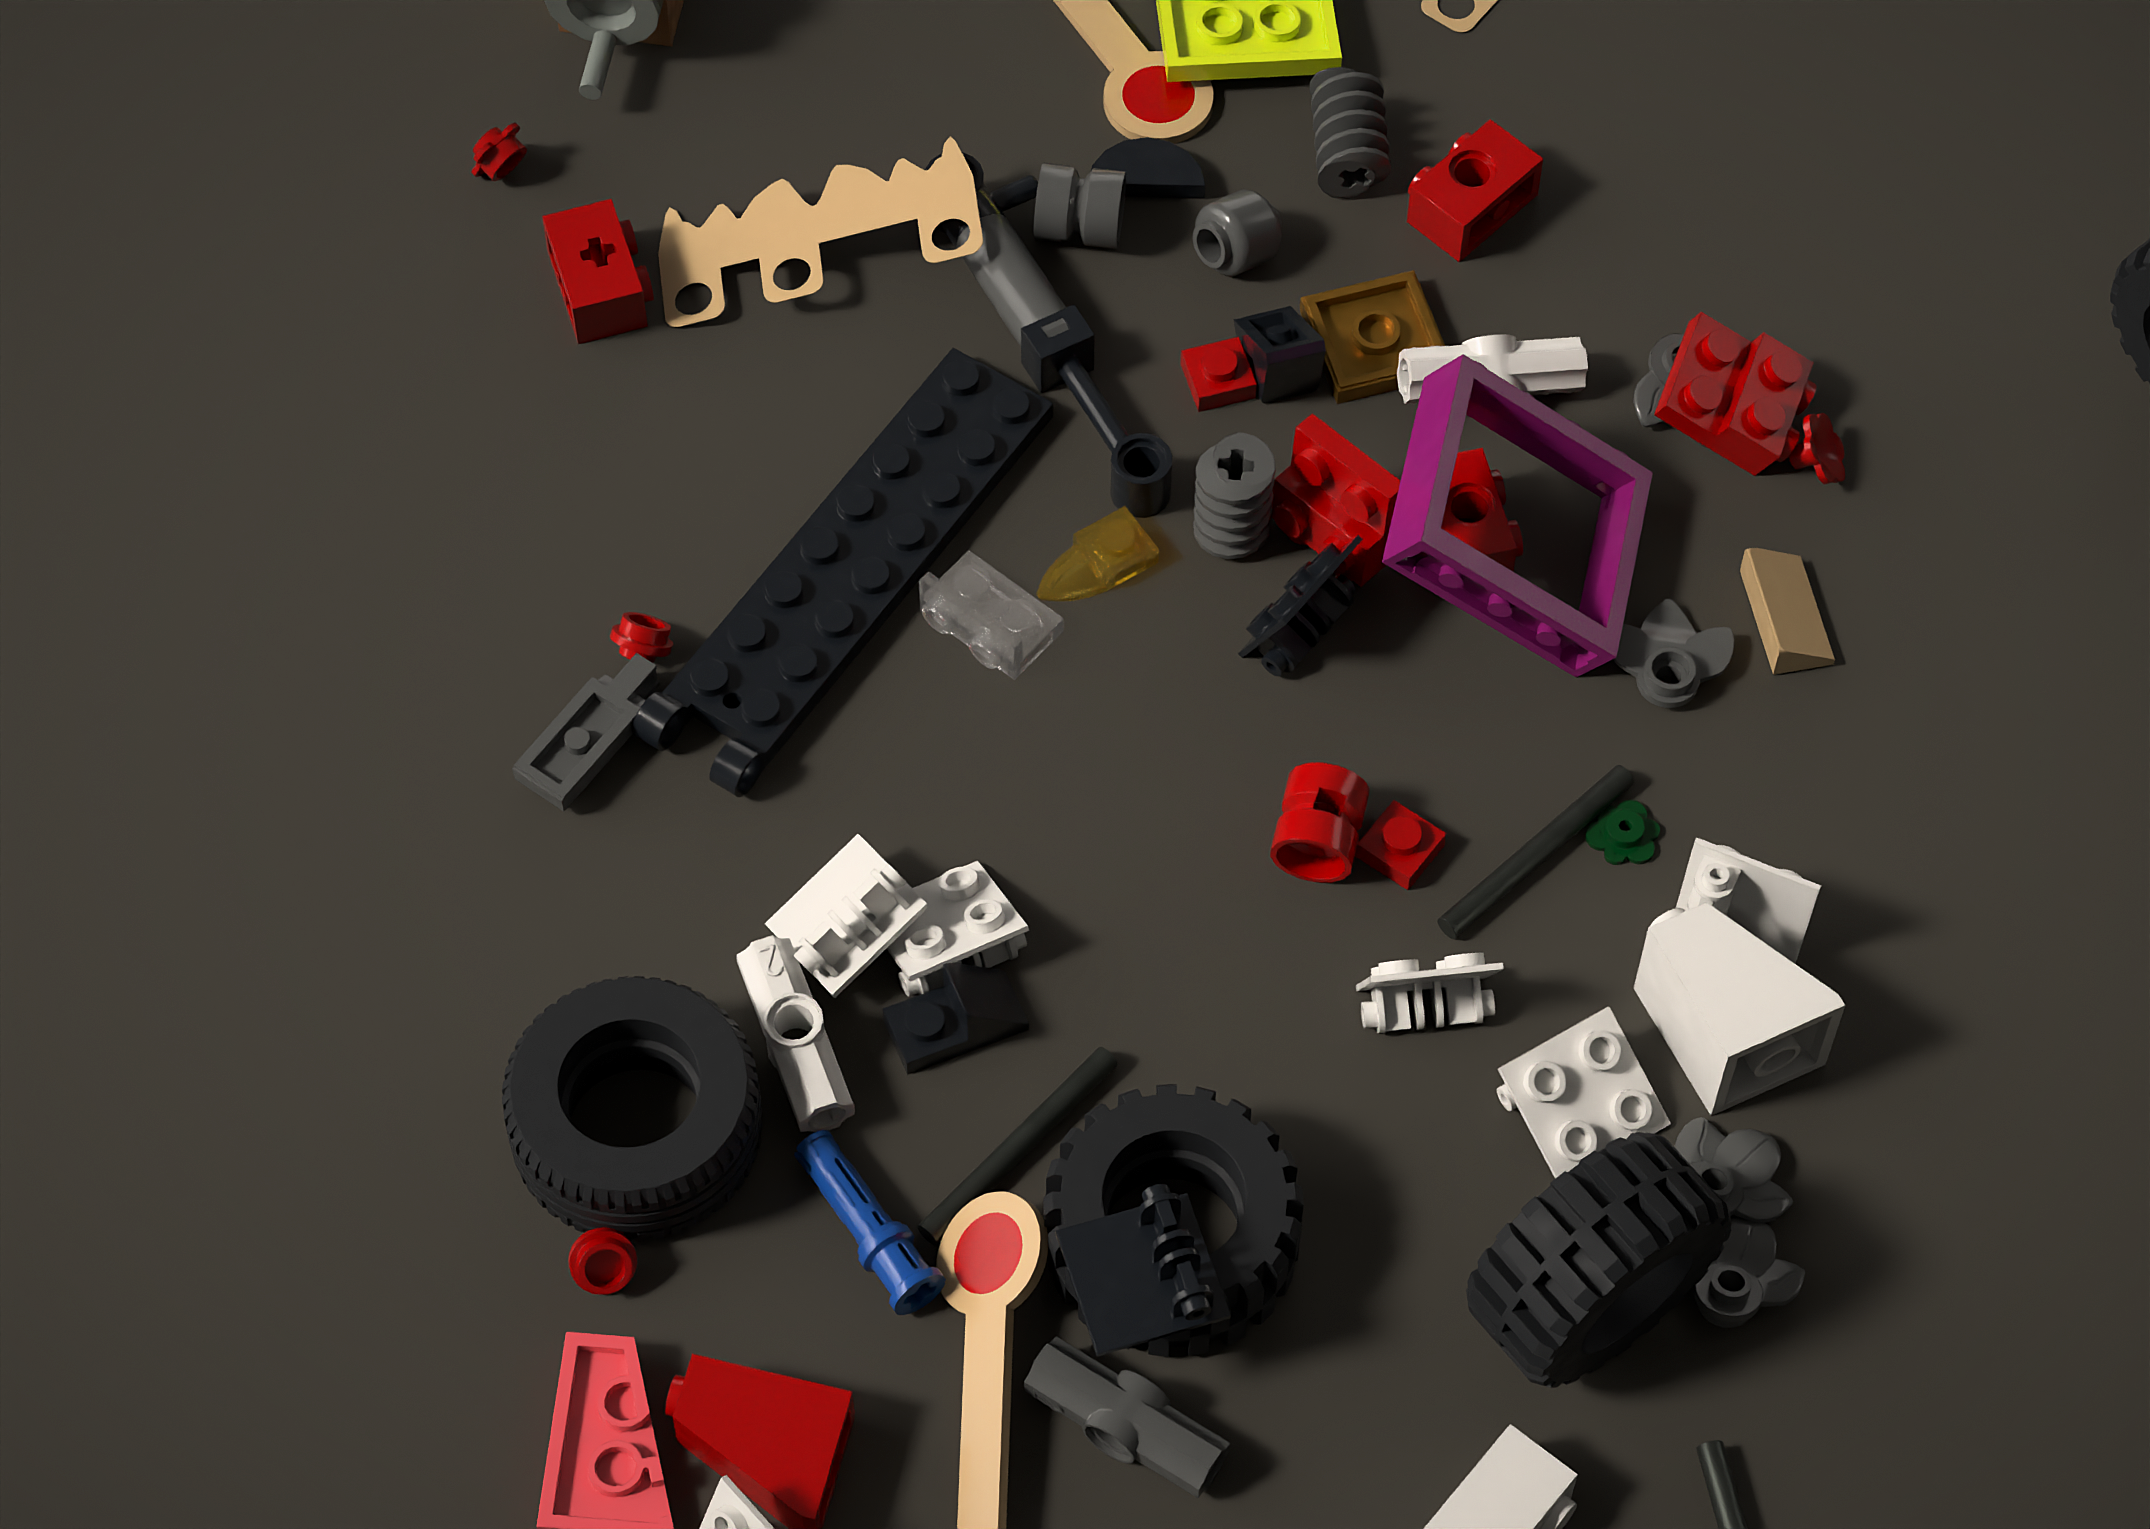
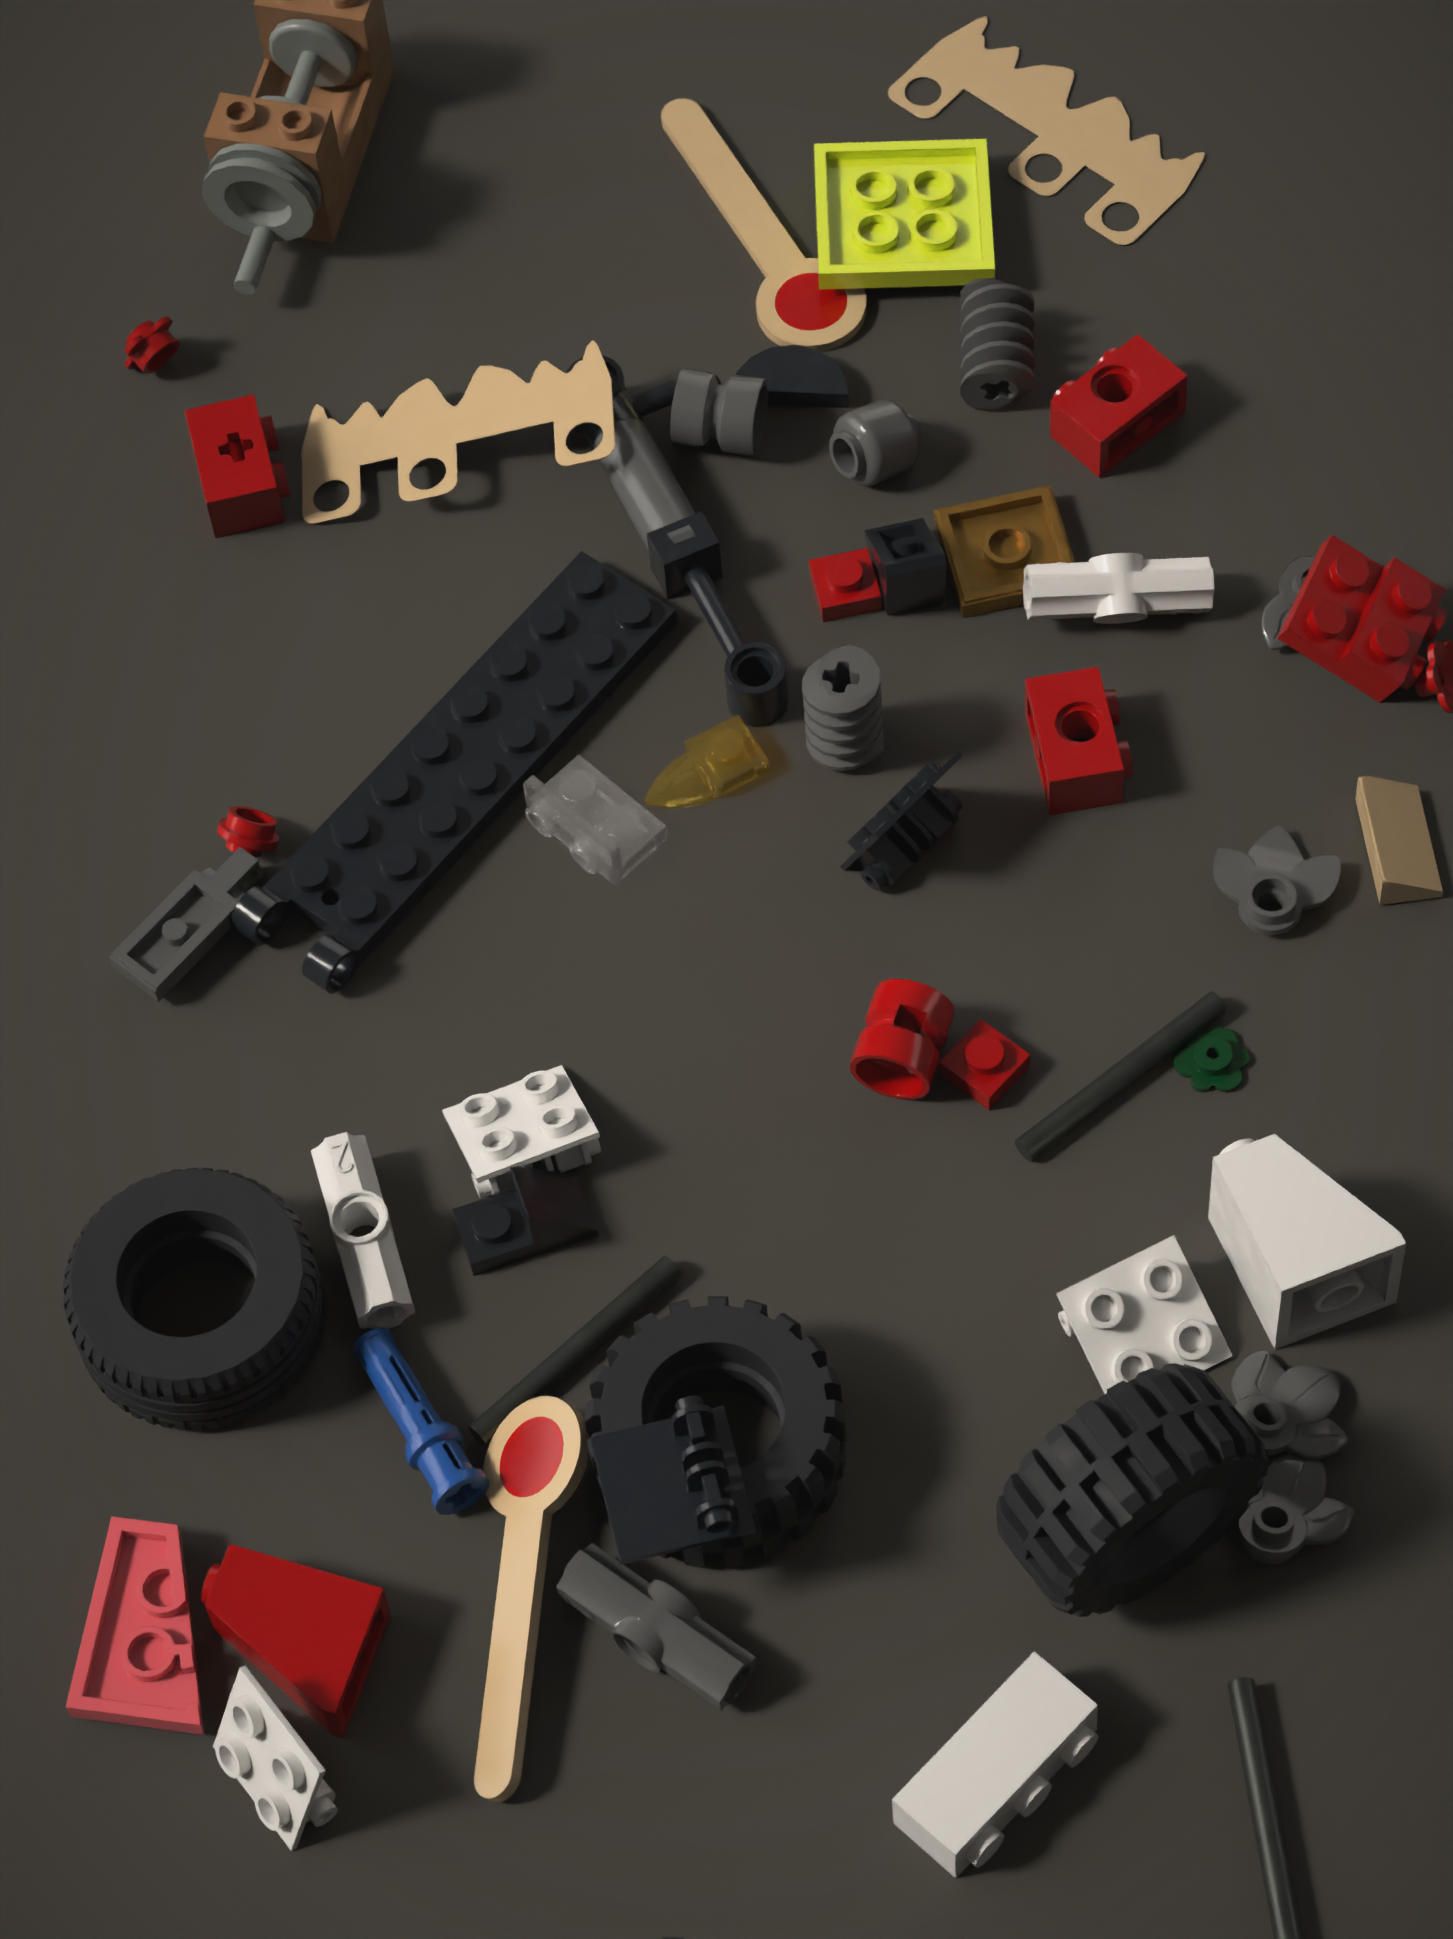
camera: 10 degrees right, 0 degrees up
red plate [568,1227,637,1295] -> none
white hinge [765,834,930,998] -> none
red plate [1271,413,1400,587] -> none
white hinge [1356,953,1504,1034] -> none
magenta window [1382,354,1653,677] -> none
white hinge [1676,837,1821,963] -> none

